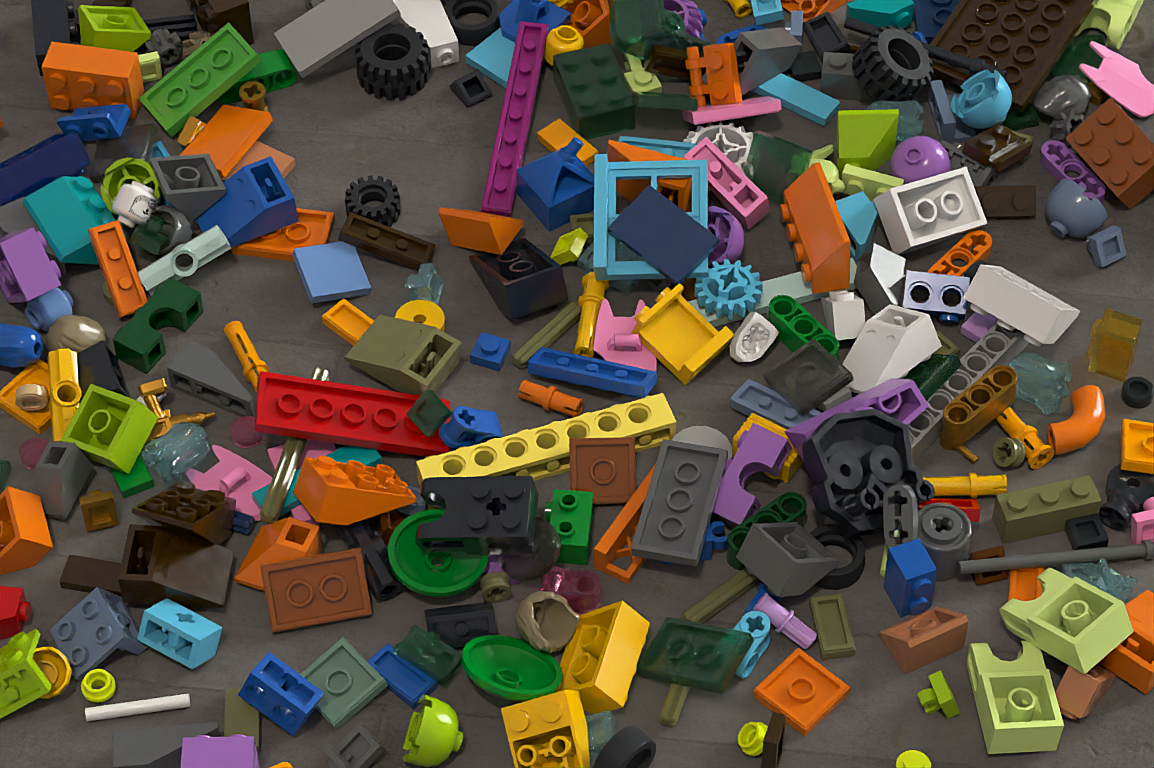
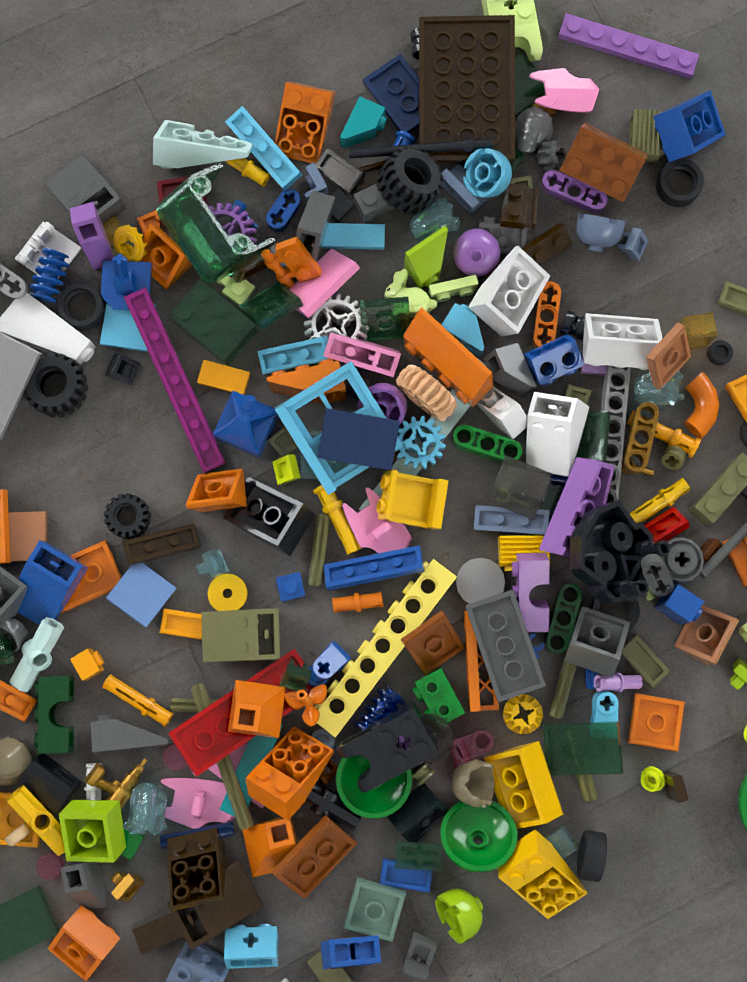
camera: 35 degrees left, 30 degrees up
yellow head [544,25,584,70] -> none
white rock [729,312,779,363] -> none
none -> light orange plate [70,649,105,681]
none -> orange slope [228,680,286,738]
none -> orange plant [284,684,327,727]
none -> light nougat gear [396,365,457,421]
none -> yellow gear [503,694,543,734]
none -> nougat tile [646,322,691,390]

